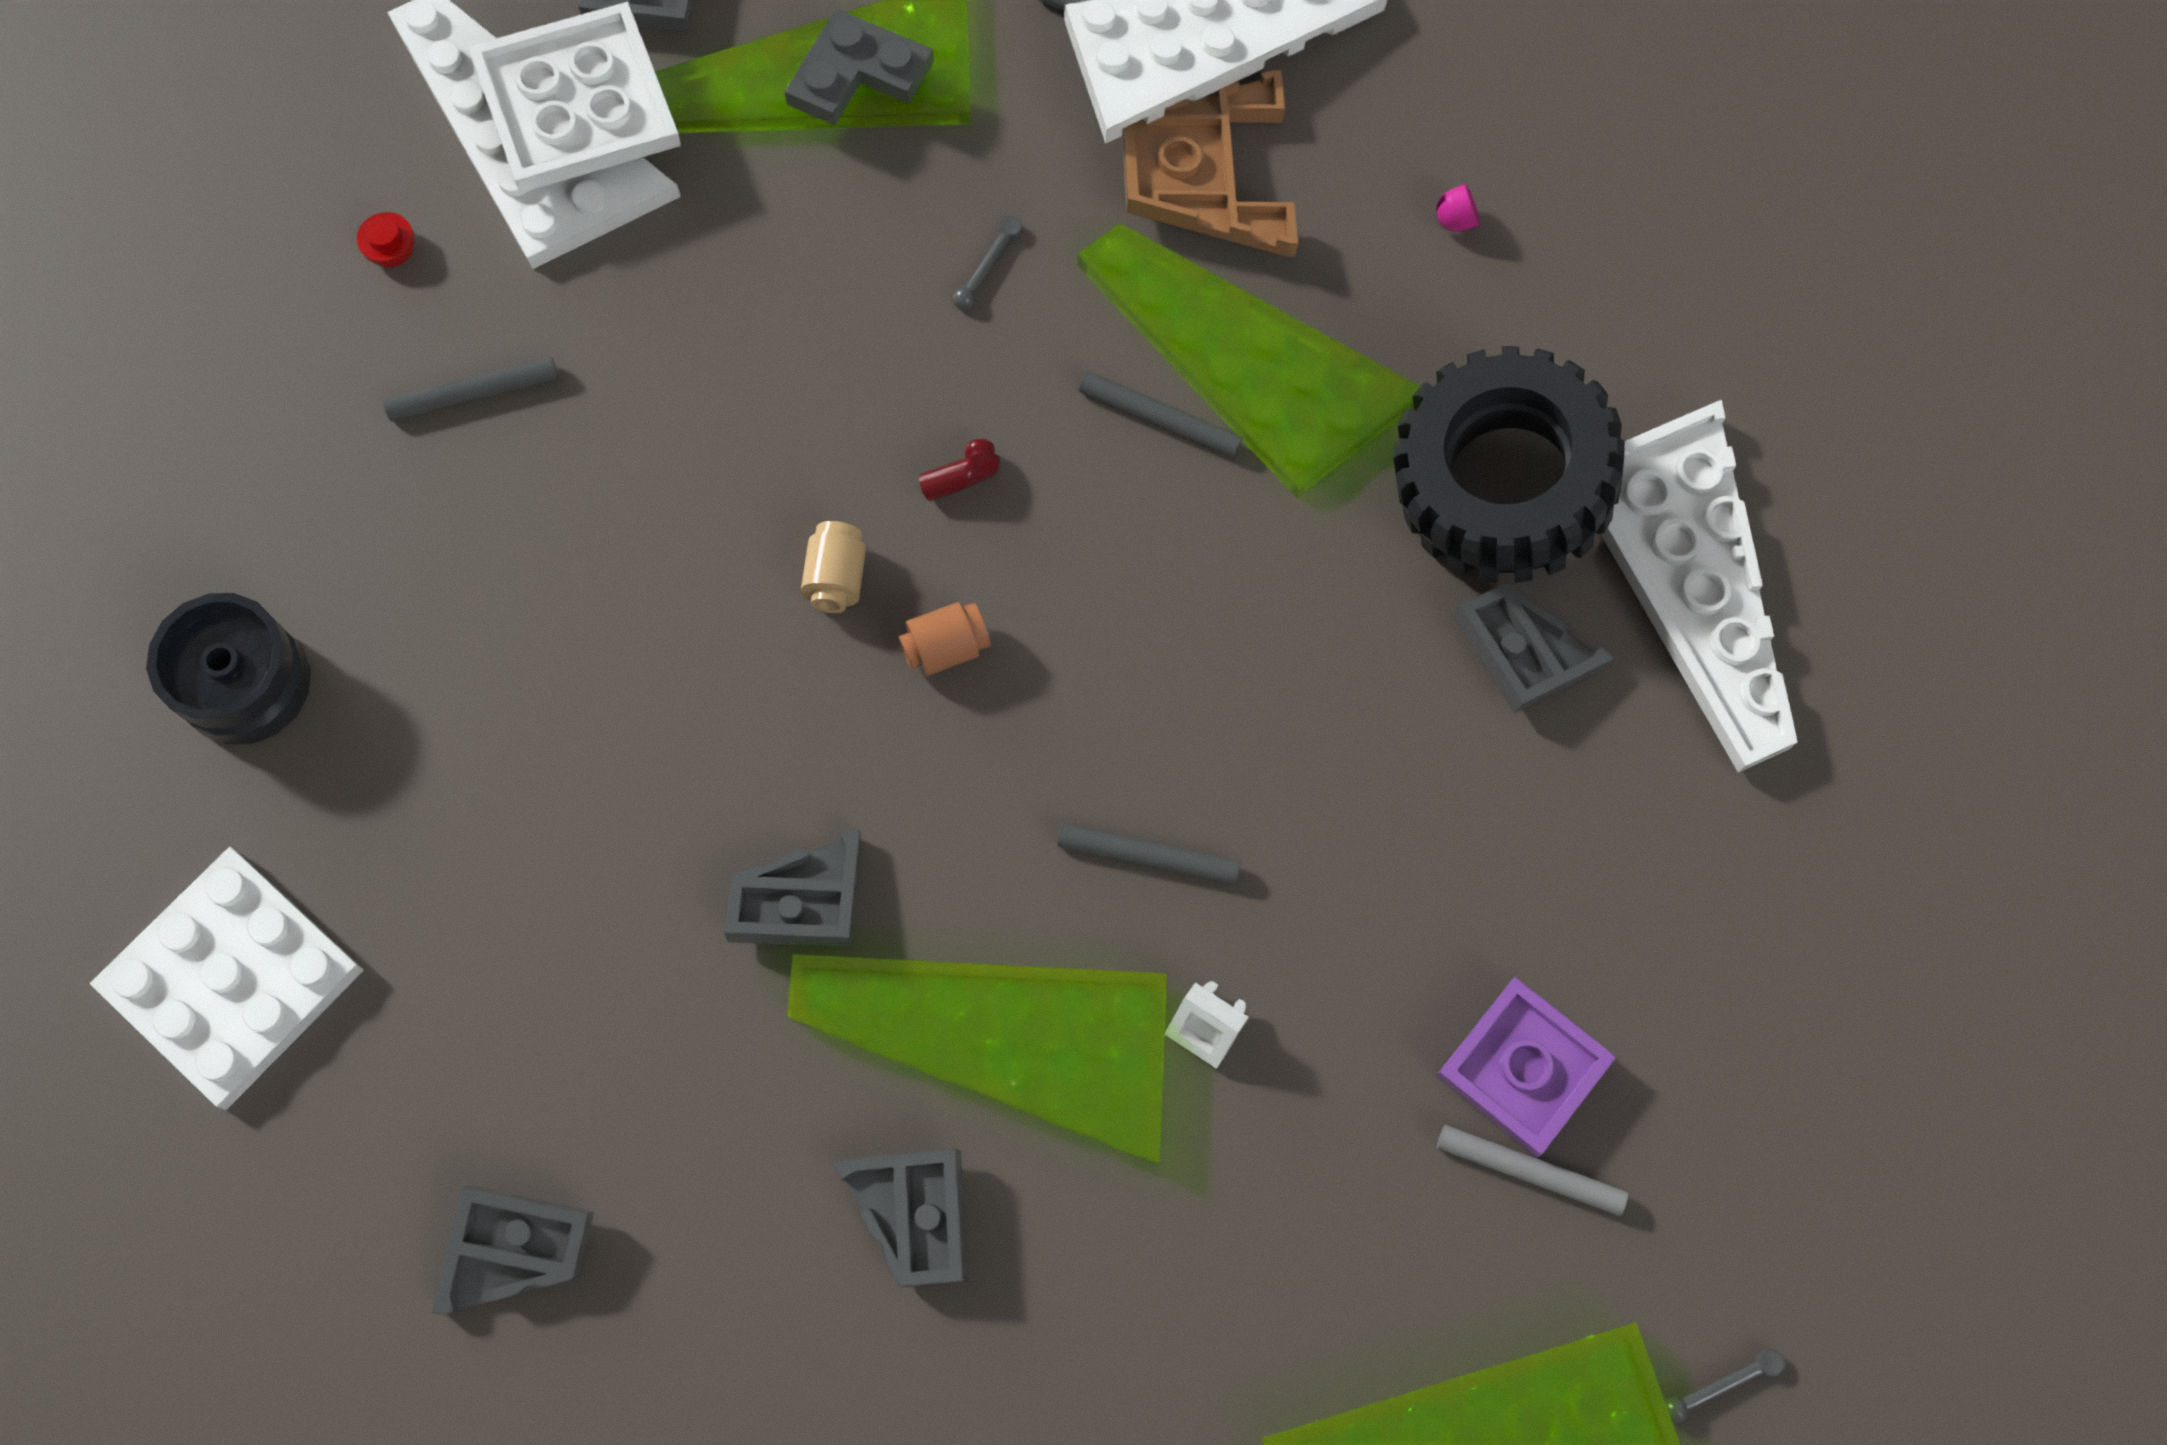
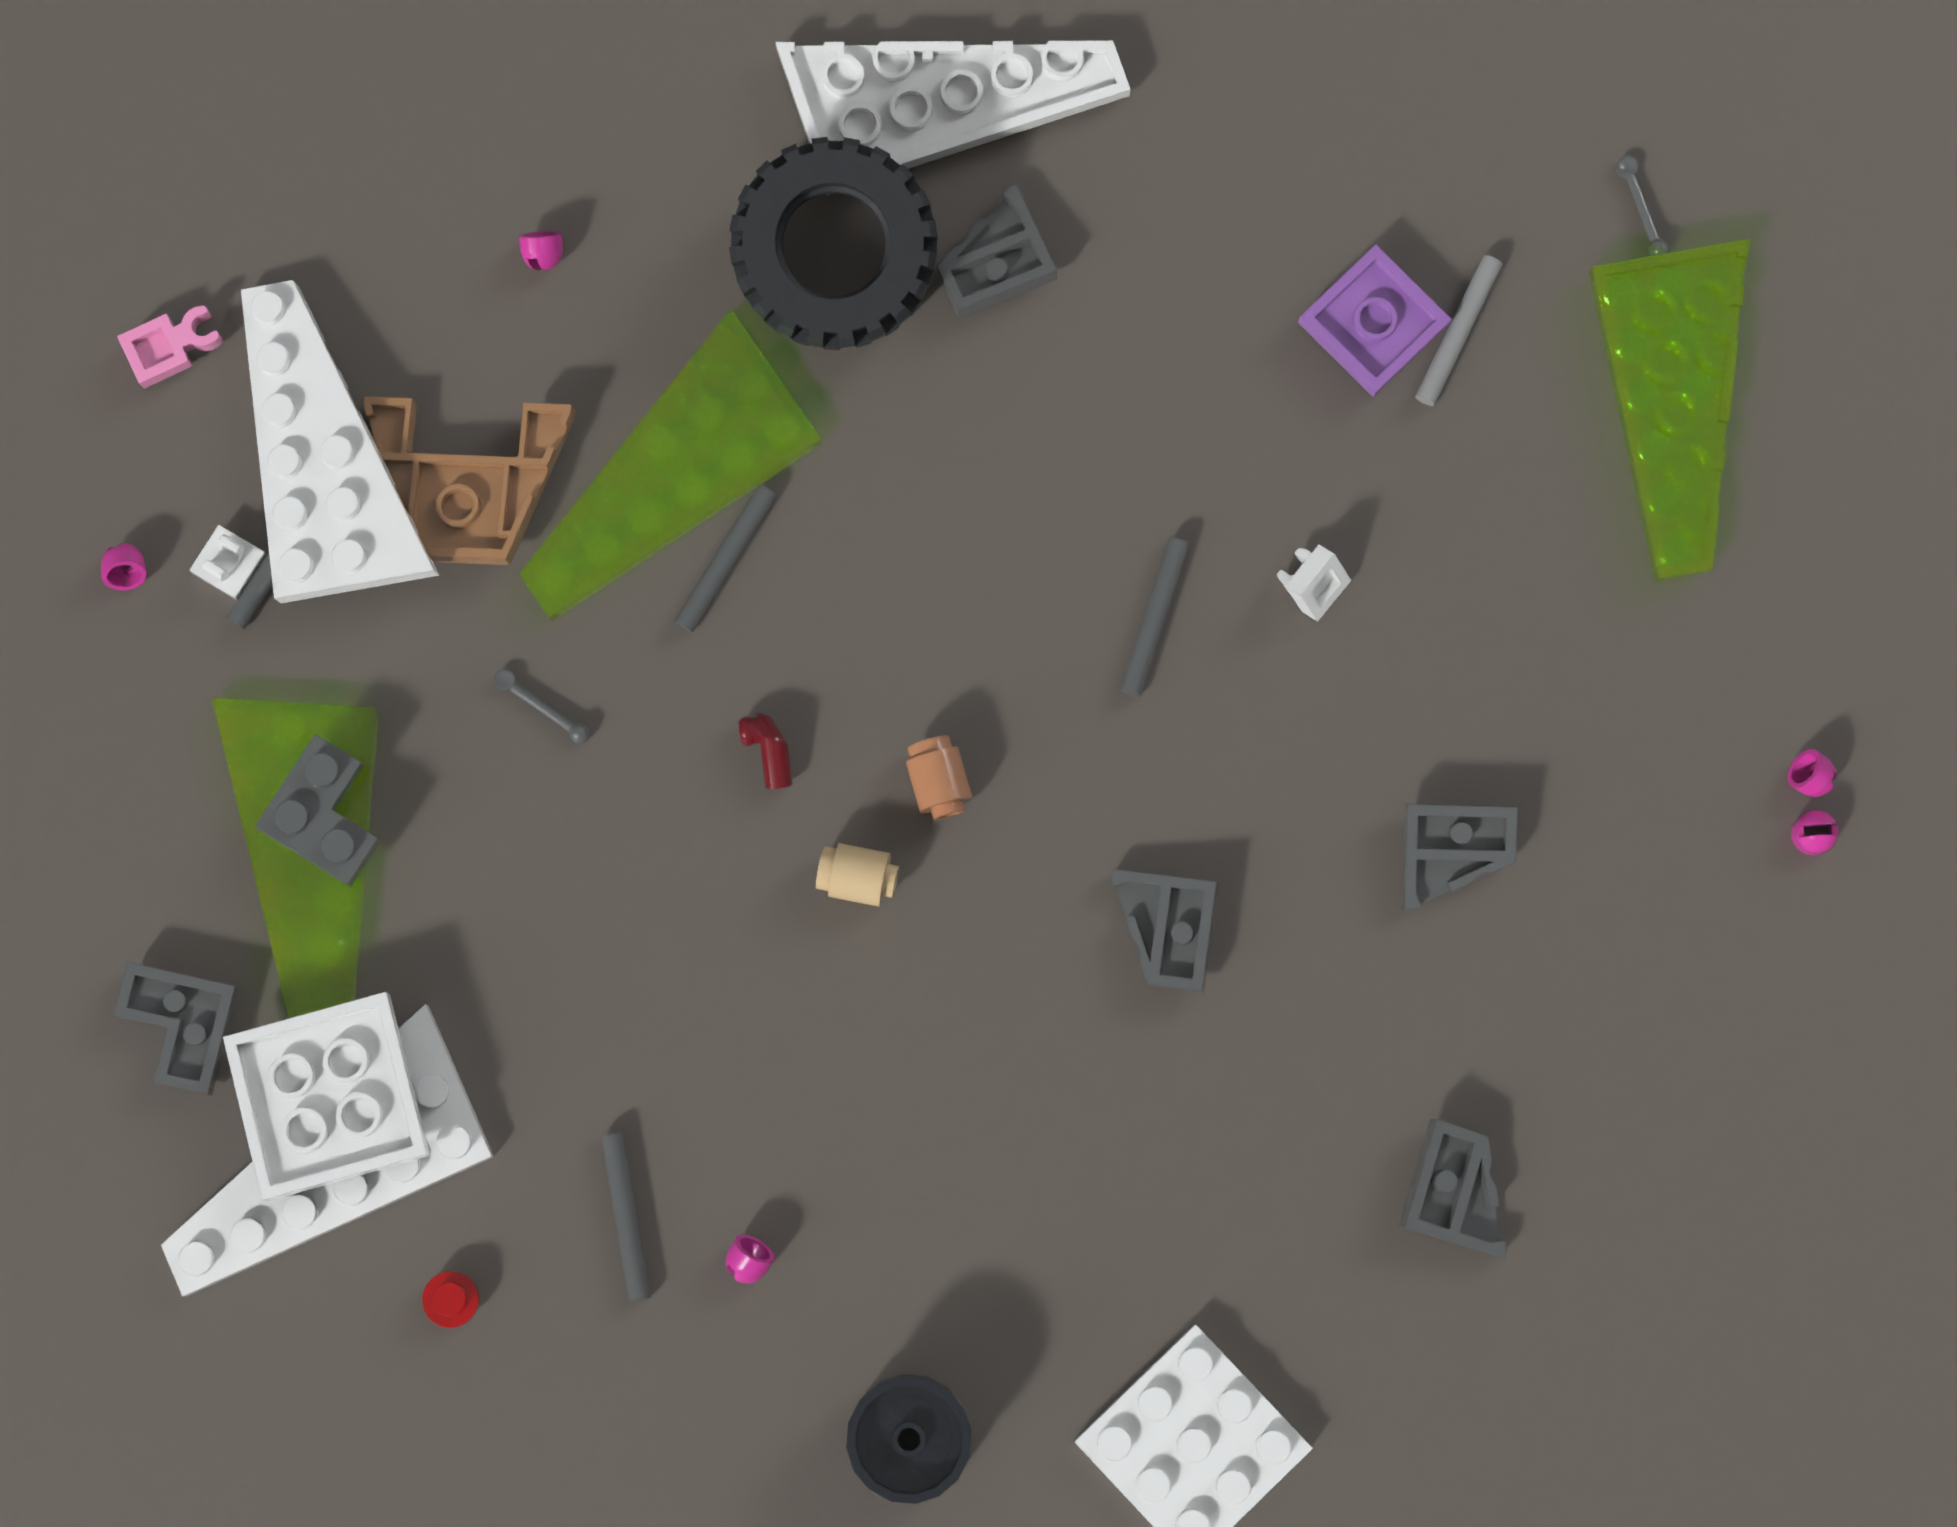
camera: 85 degrees left, 10 degrees up
clear neon green wing [787,954,1167,1166] -> none
none -> dark pink hinge [725,1234,775,1284]

